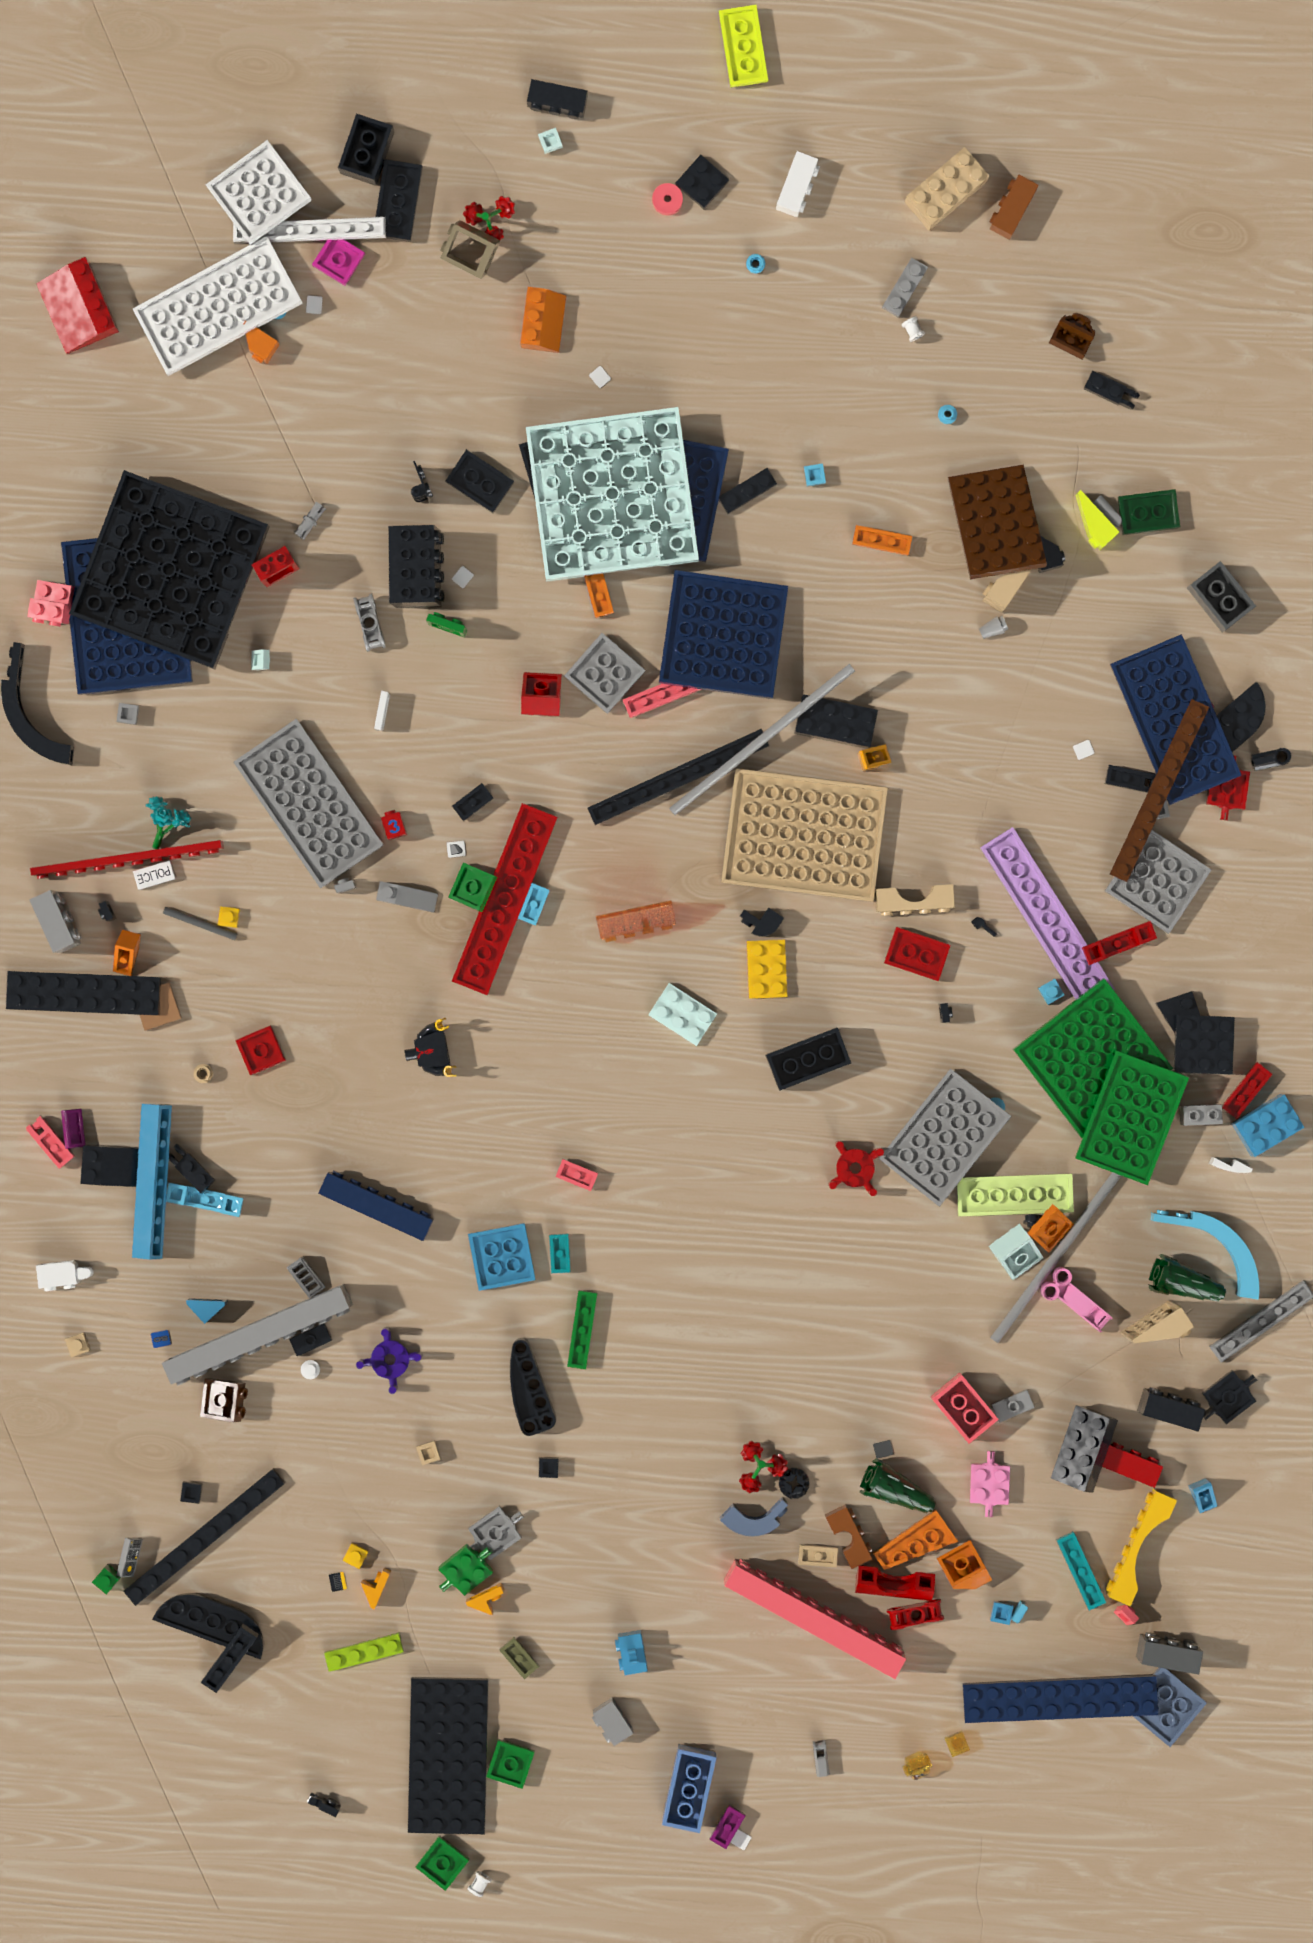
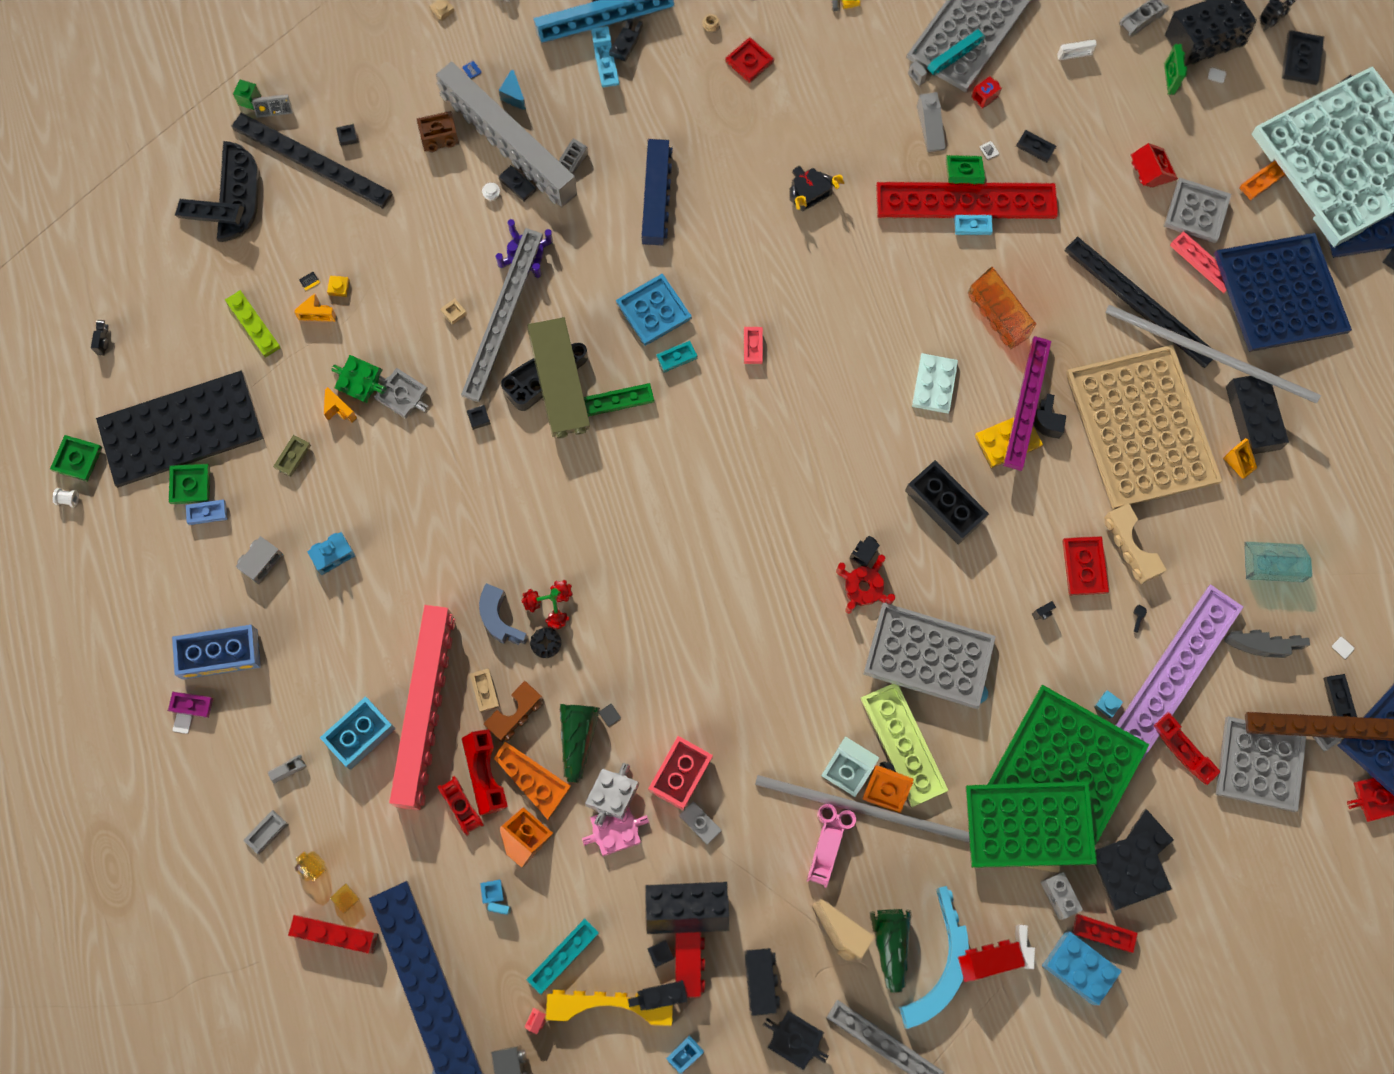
camera: 70 degrees right, 15 degrees down
none -> medium blue plate [186,499,228,525]
none -> light grey tile [243,810,288,854]
none -> red arch [288,915,378,954]
none -> medium azure brick [320,696,396,770]
none -> light grey plate [461,228,543,402]
none -> olive brick [527,317,590,438]
none -> light grey plate [585,763,639,827]
none -> black hinge [628,980,687,1010]
none -> black plate [647,940,674,968]
none -> black brick [850,536,880,567]
none -> teal beam [927,29,985,76]
none -> red brick [958,939,1025,982]
none -> magenta plate [1003,336,1052,471]
none -> dark grey slope [1224,630,1310,658]
none -> clear light blue slope [1244,542,1312,582]

